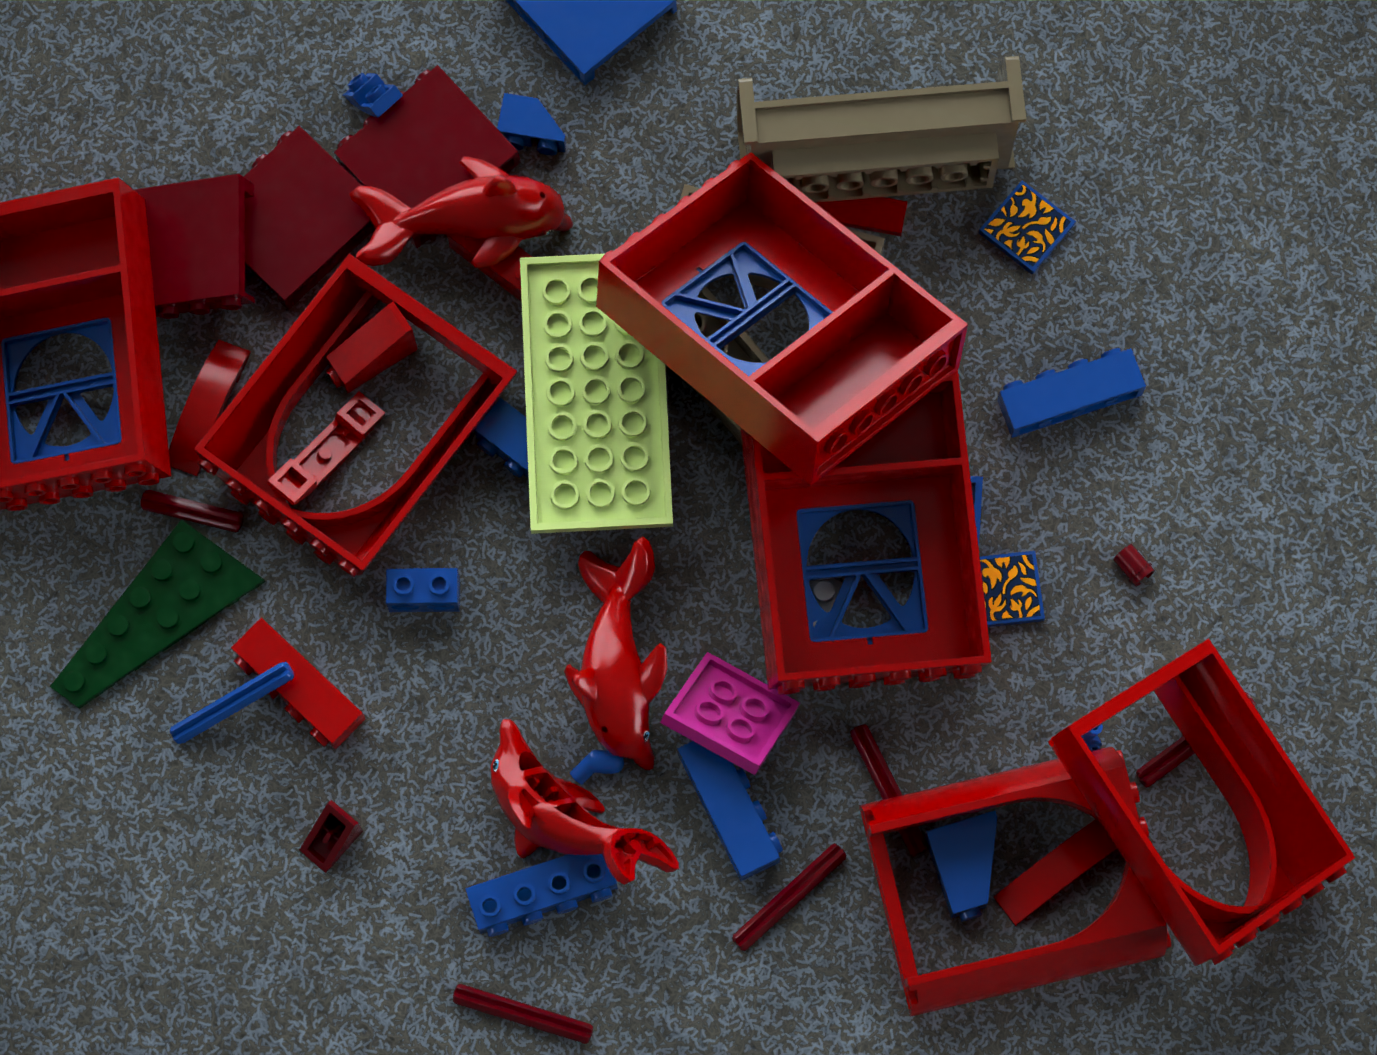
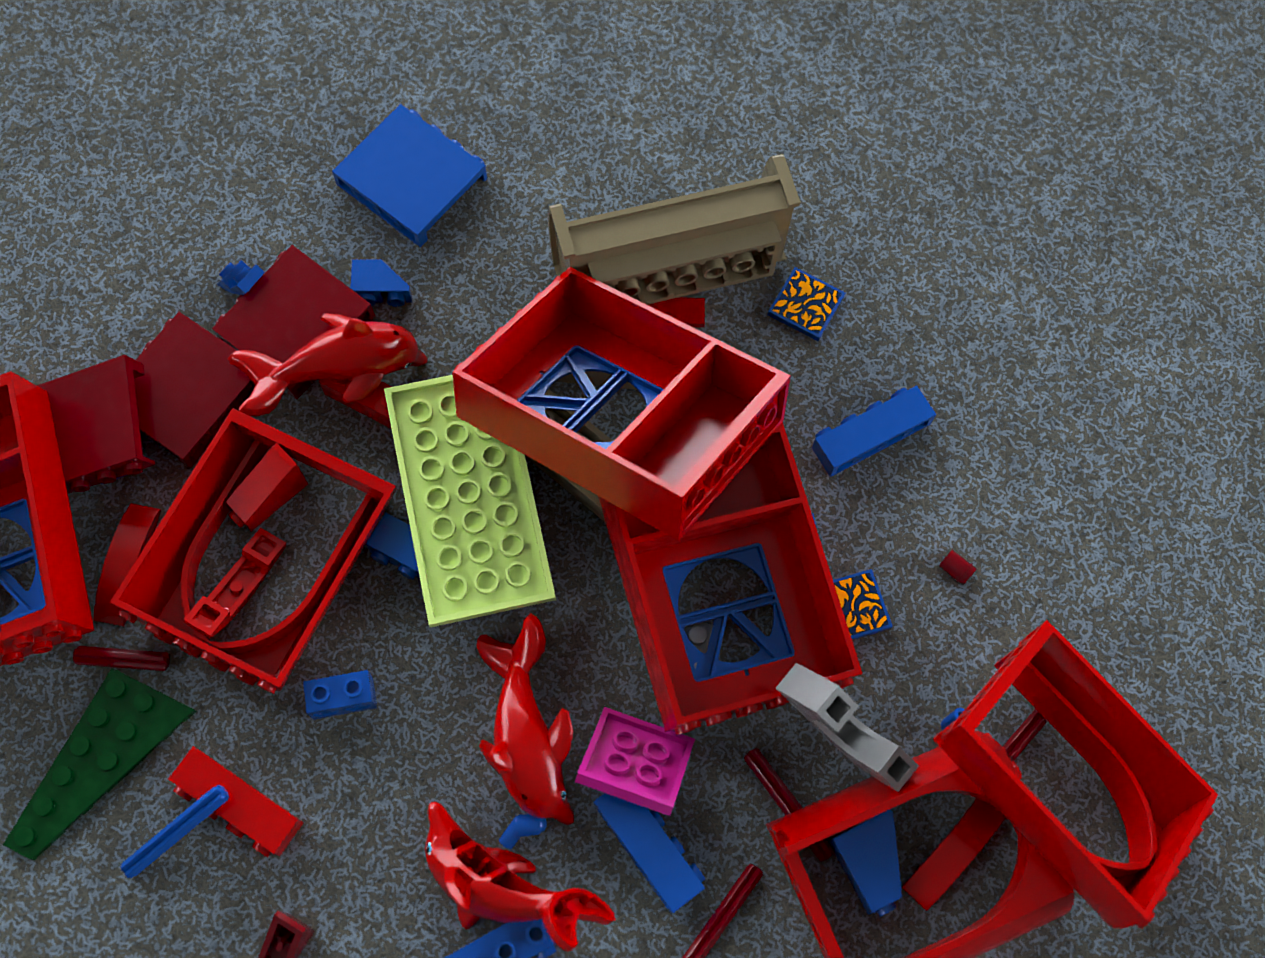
camera: 15 degrees left, 5 degrees down
none -> light grey arch [775,663,919,792]

